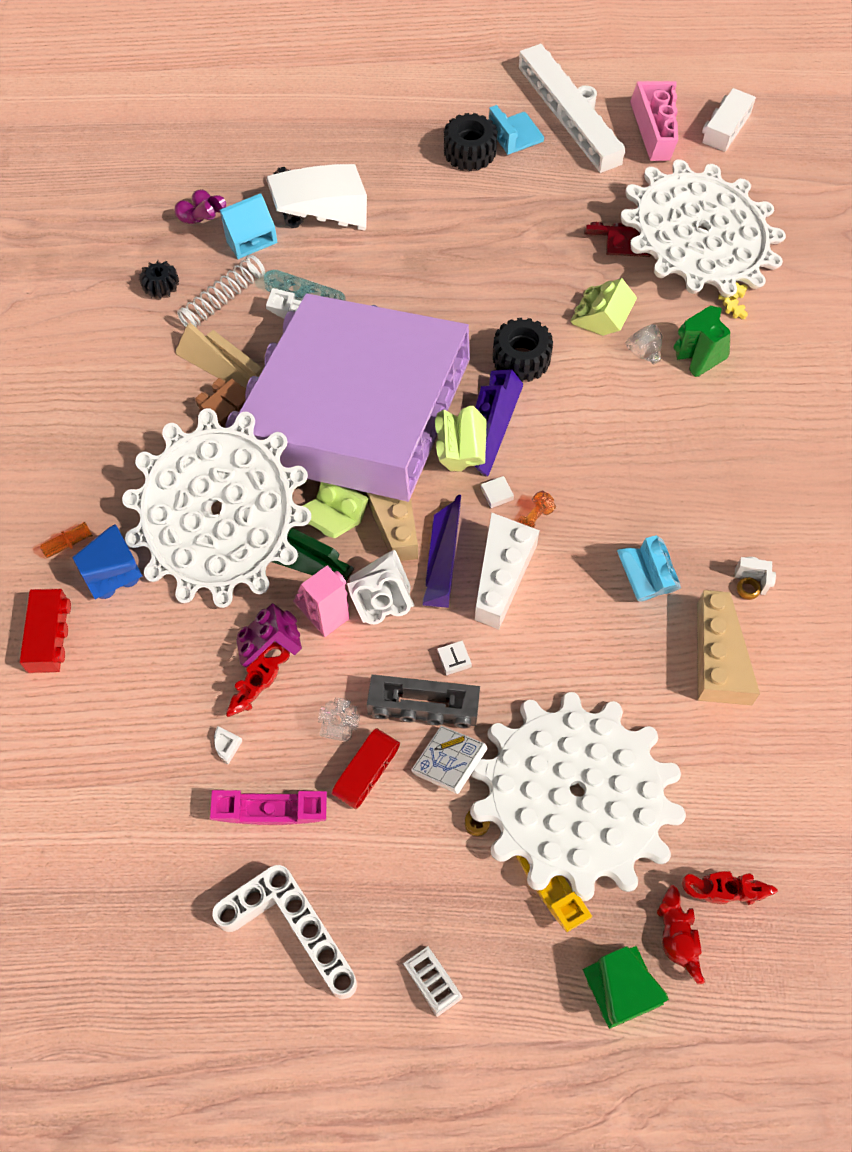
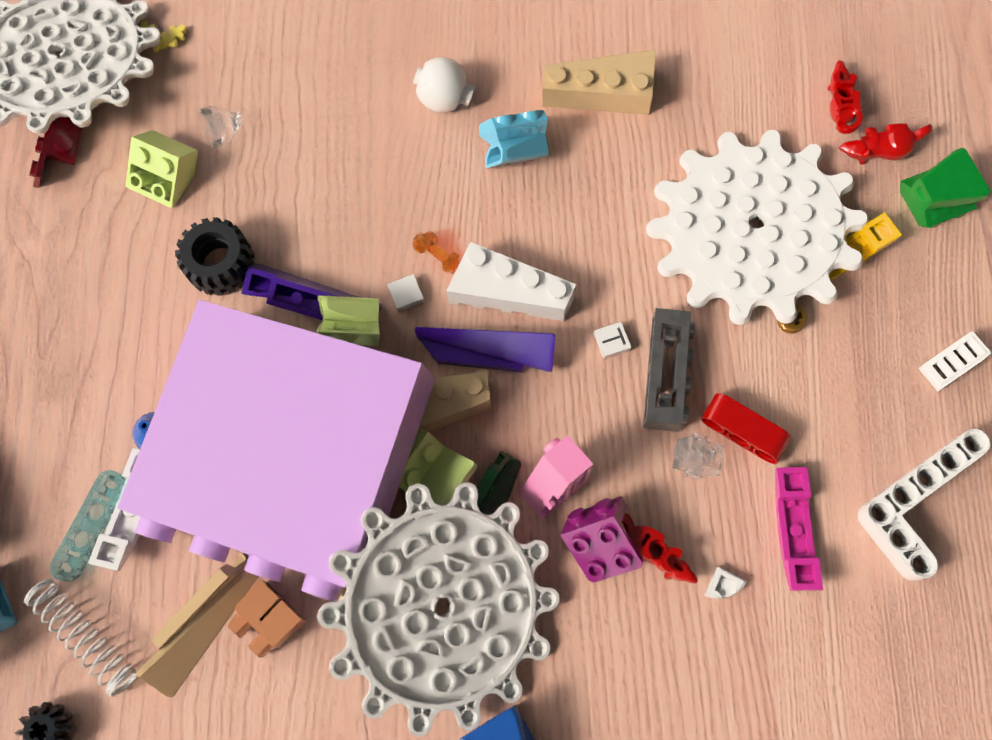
camera: 85 degrees left, 10 degrees up
white piece [347,550,414,625] -> none
white tile [411,725,488,794] -> none
green piece [673,305,730,377] -> none
white bracket [734,557,776,595] -> none
pearl gold piece [736,577,761,600] -> none
none -> white brick [413,57,475,113]

